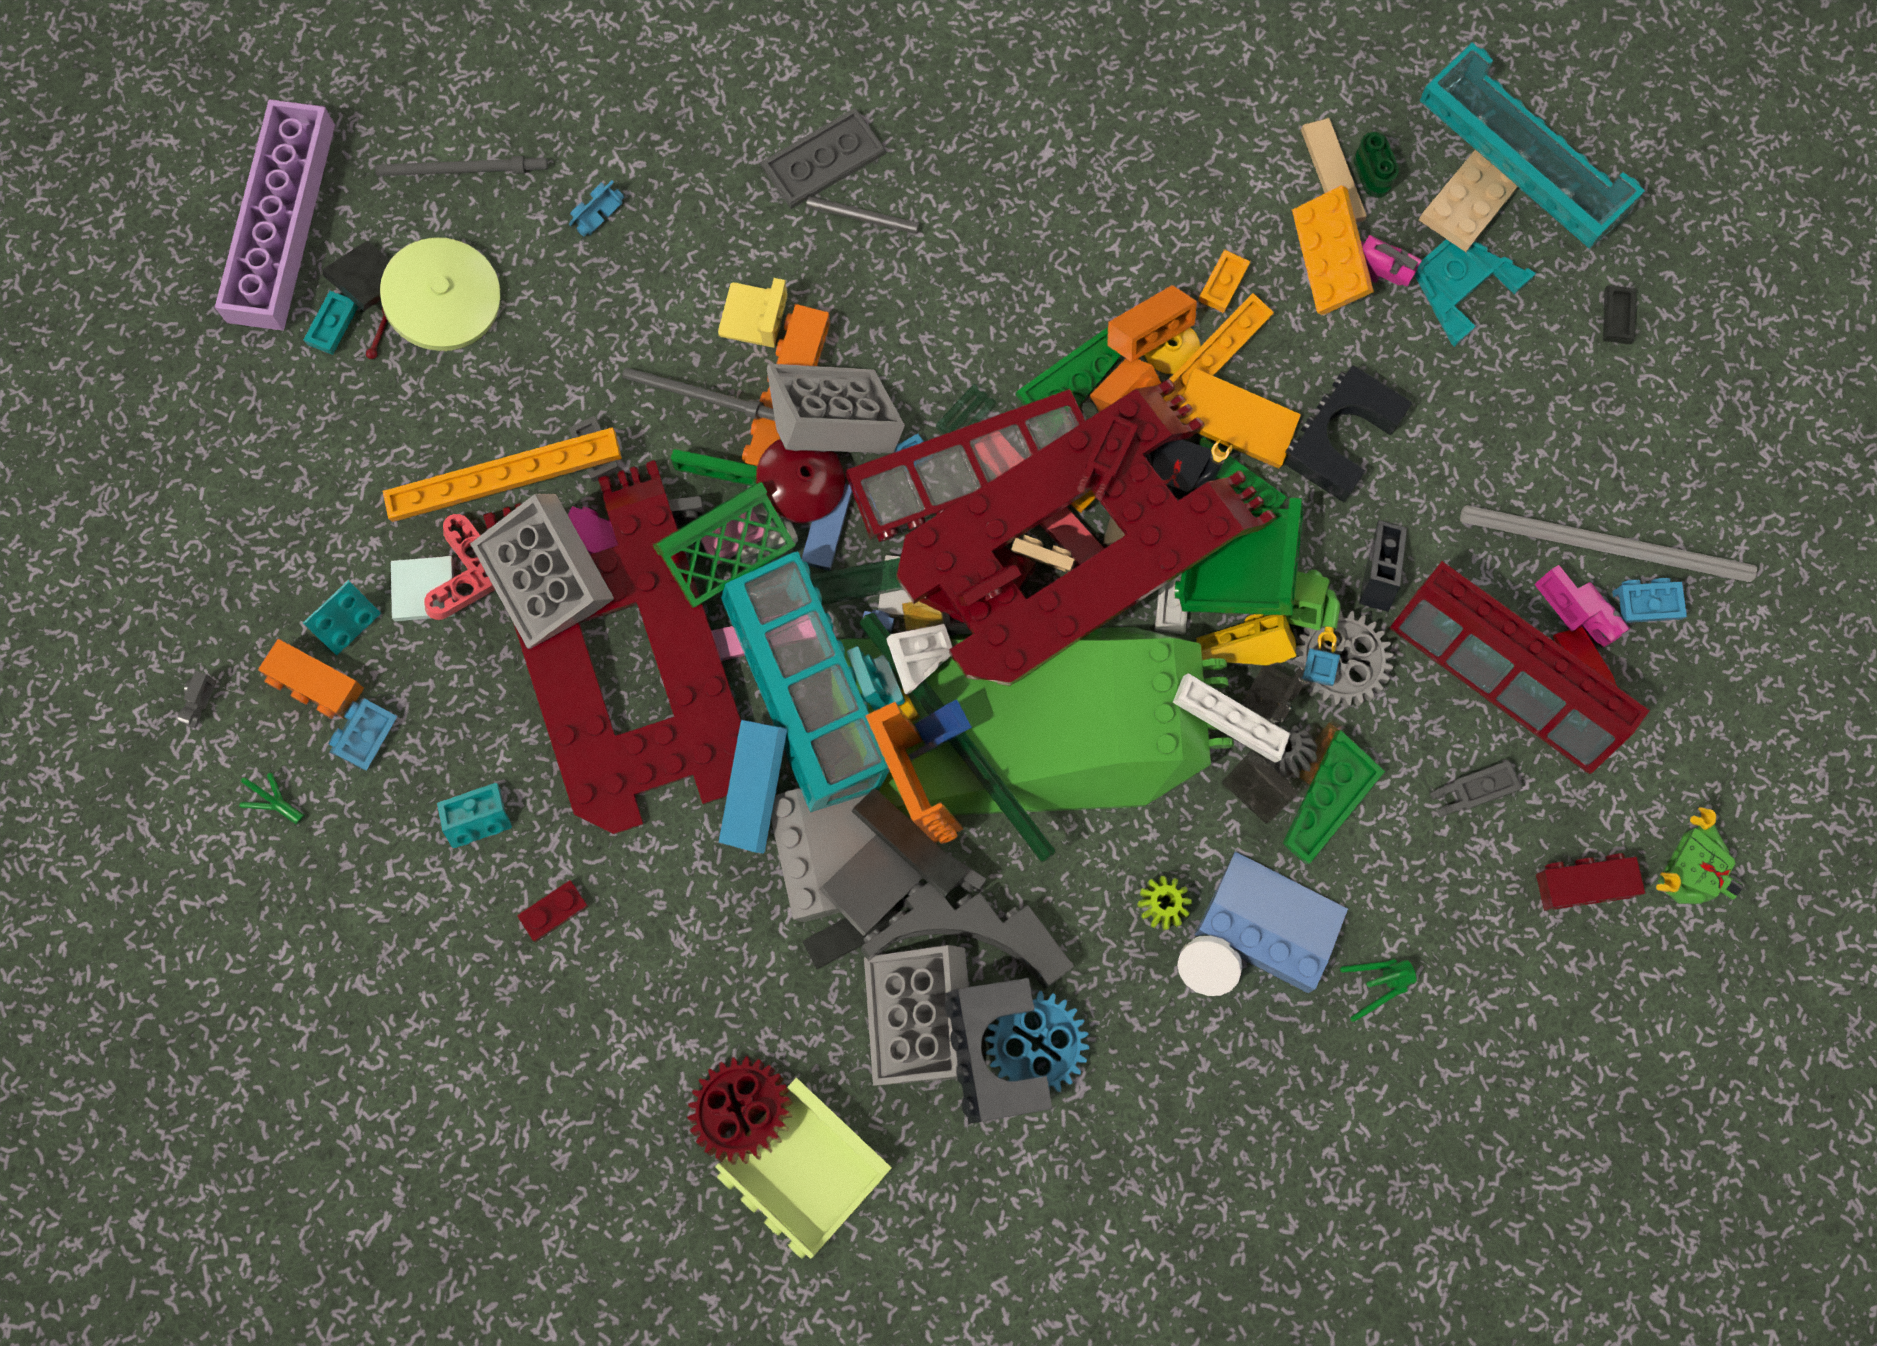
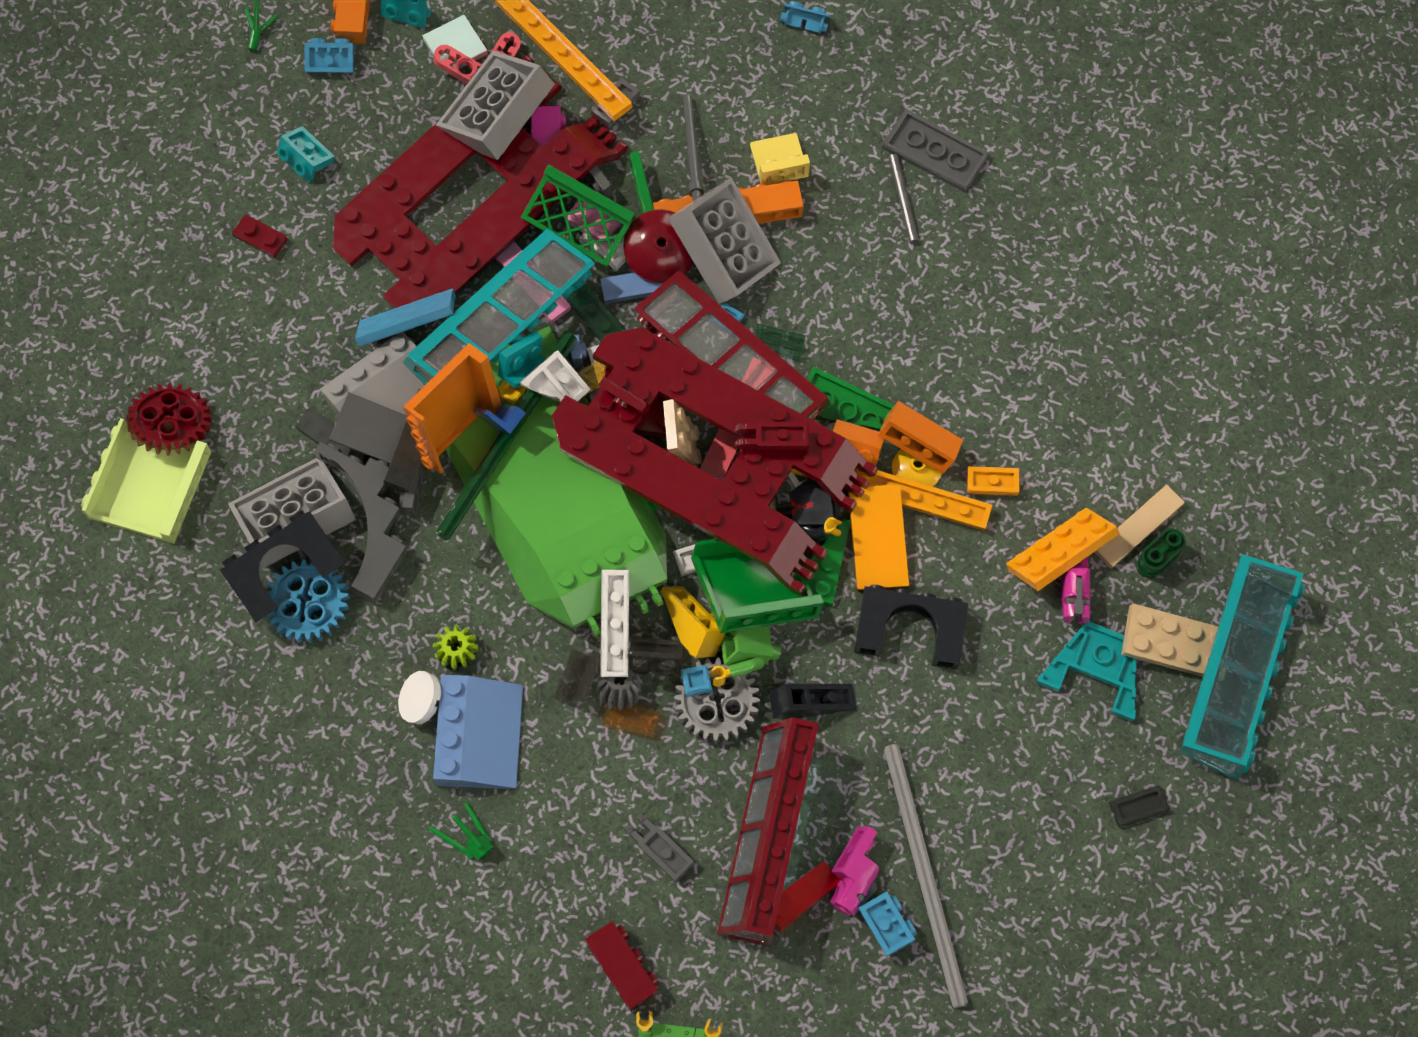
camera: 65 degrees right, 5 degrees down
green wing [1283,730,1385,864] -> none

